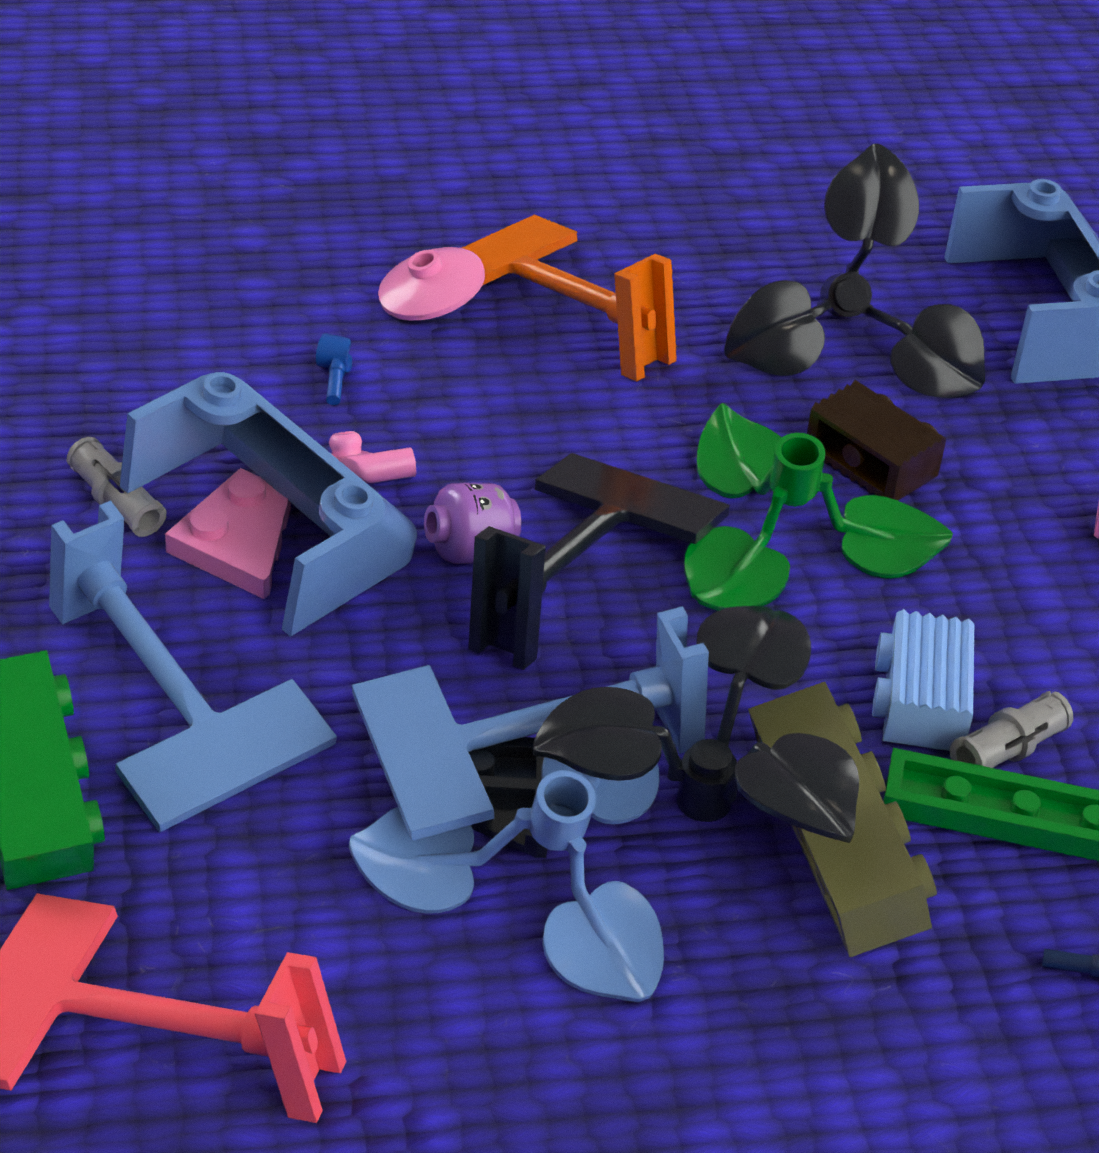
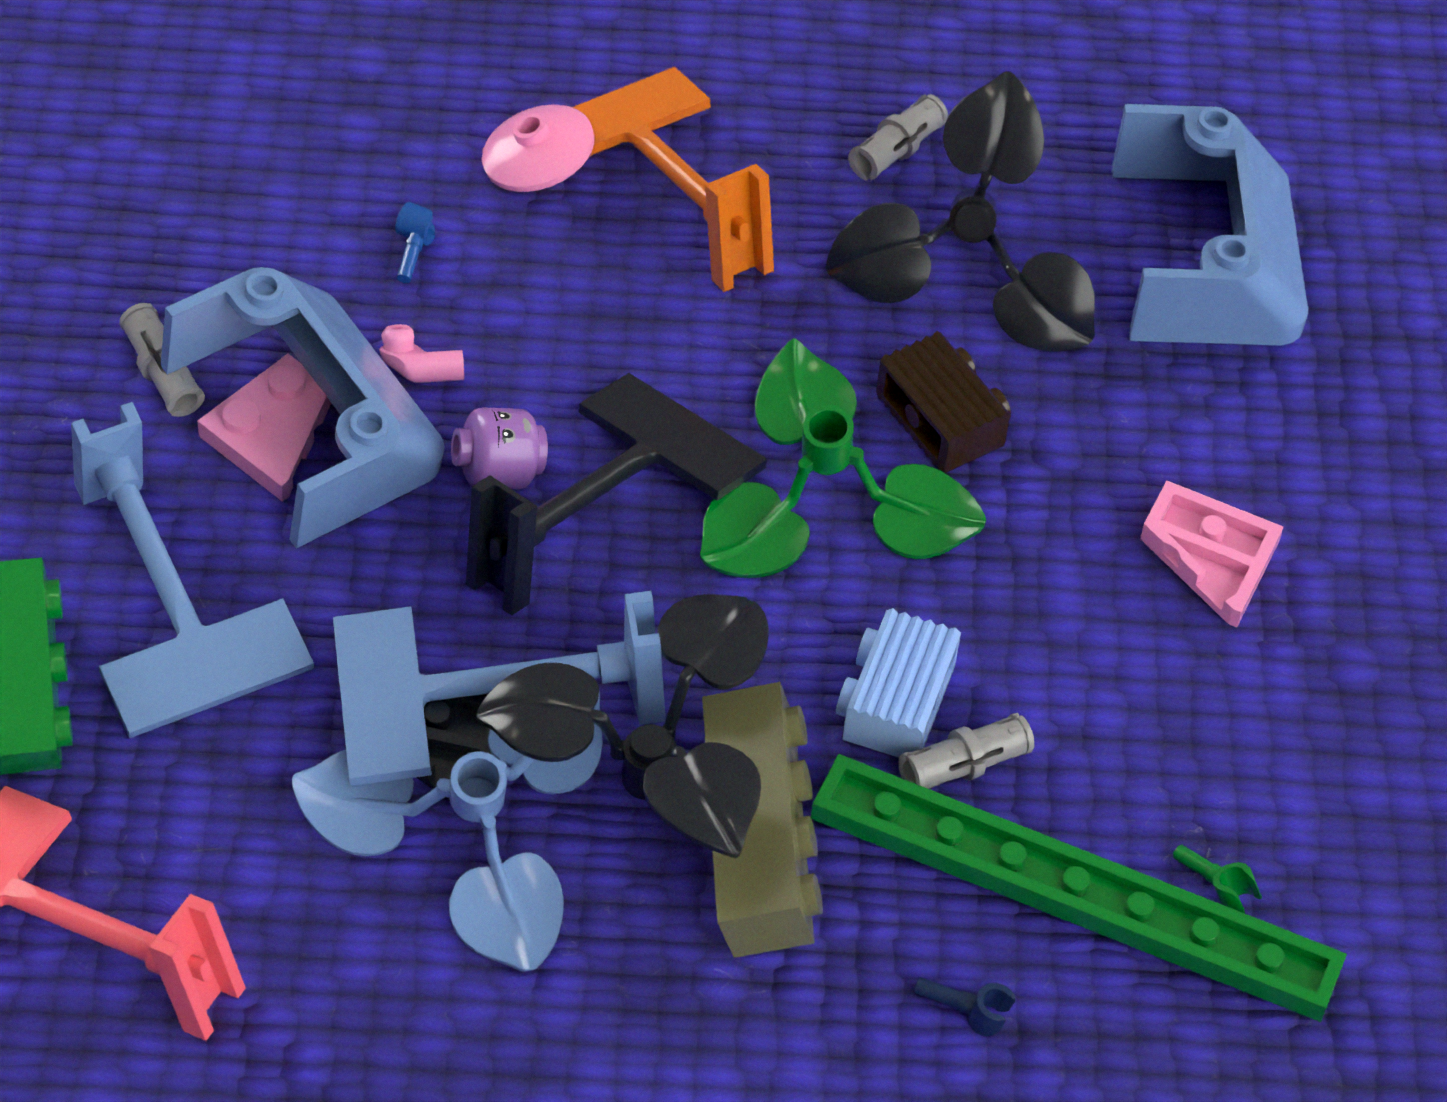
camera: 10 degrees right, 10 degrees up
none -> light grey pin [848,94,948,180]

